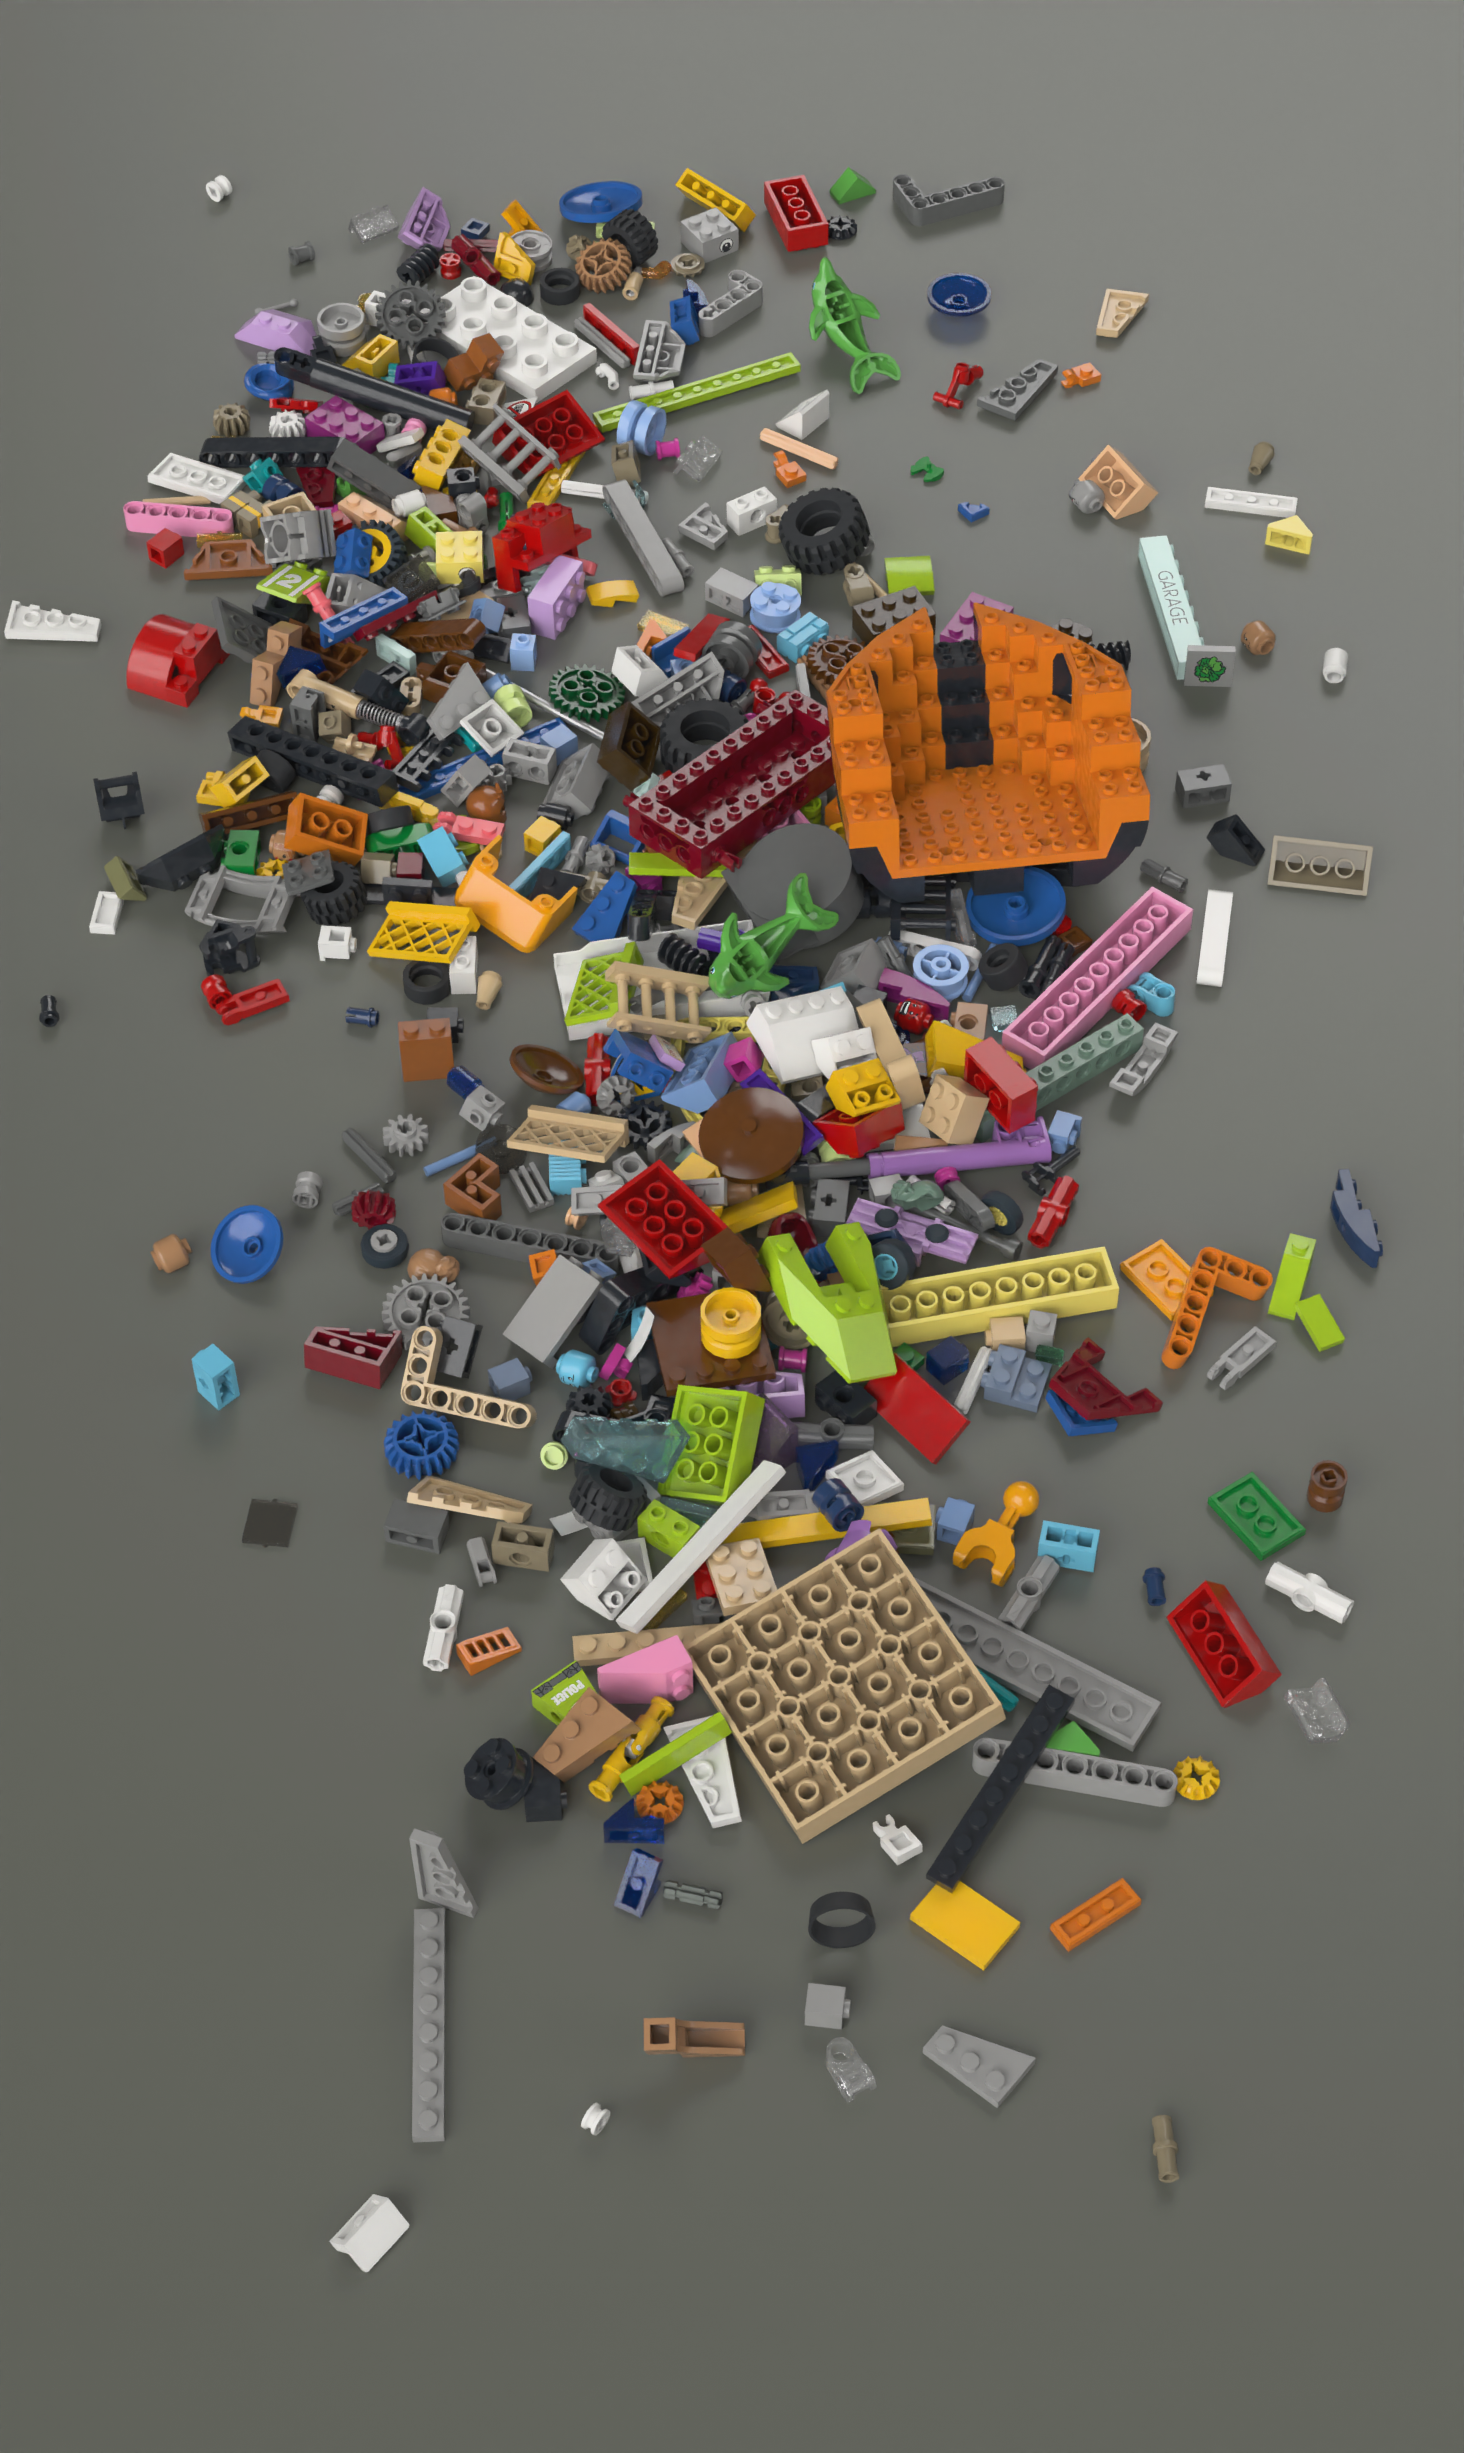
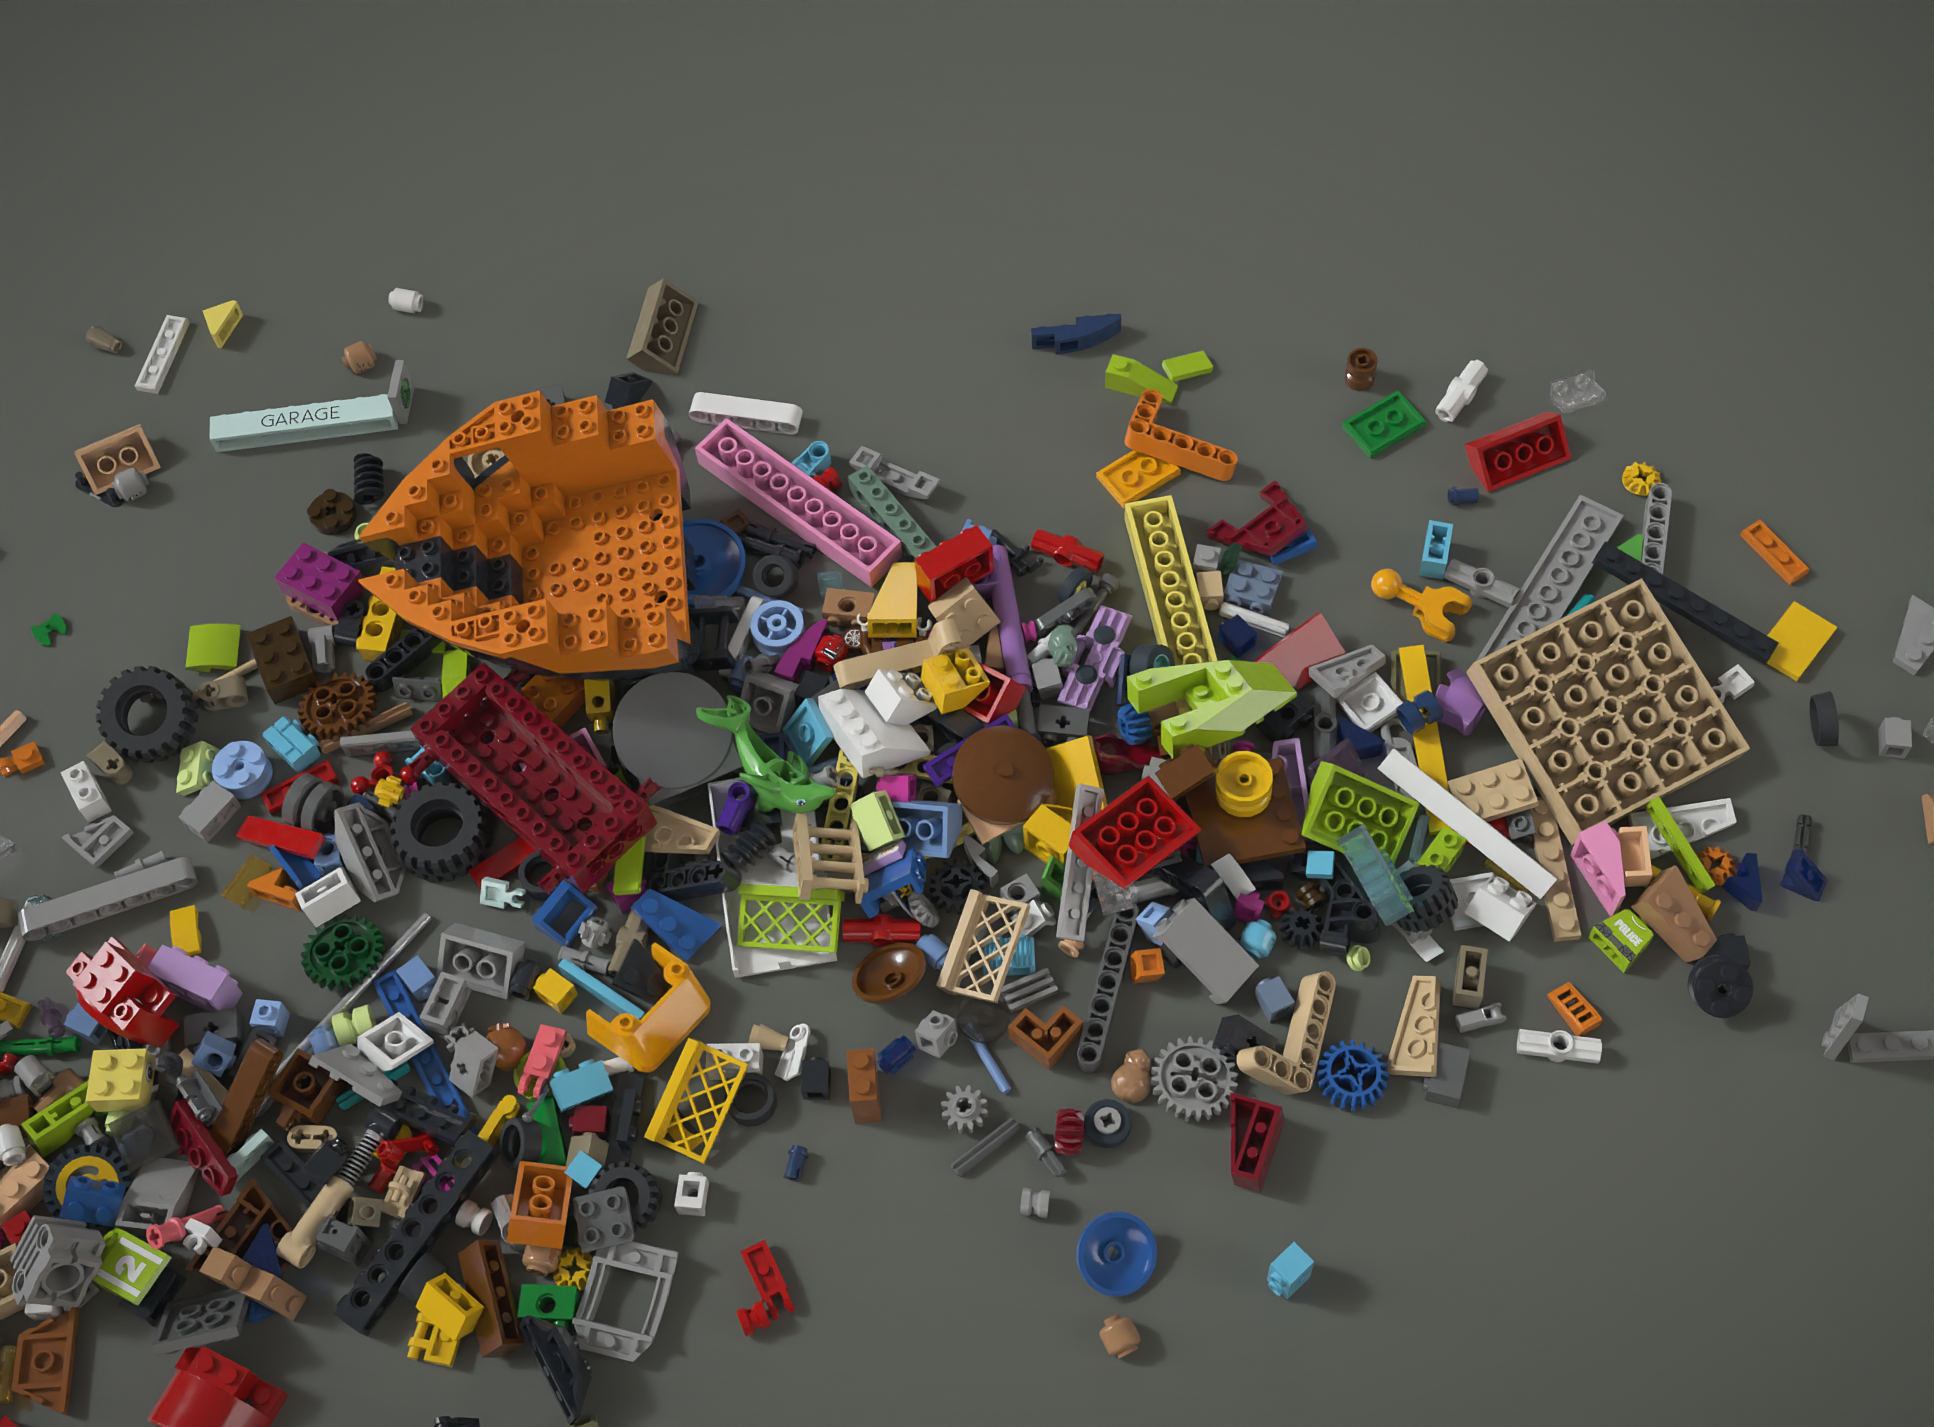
camera: 85 degrees left, 10 degrees up
black piece [199,919,261,976] -> none
light orange plate [240,705,283,728] -> none
clear smoke piece [242,1499,298,1548] -> none
blue fence [319,587,408,648] -> none
dark brown brick [597,701,661,791] -> none
medium blue brick [935,1497,975,1546] -> none
blue tile [958,502,990,523] -> none
light grey hinge [1207,1326,1277,1390] -> none
none -> white tile [183,1218,222,1255]
none -> yellow gear [374,775,405,808]
none -> dark grey hinge [522,1085,551,1123]
none -> medium azure tile [564,1150,604,1189]
none -> white piece [775,1024,810,1081]
none -> yellowish green brick [849,790,906,851]
none -> dark tan piece [869,767,901,777]
none -> medium azure tile [1306,851,1335,879]
none -> light grey wing [1309,645,1386,698]
none -> light nougat panel [1618,826,1652,887]

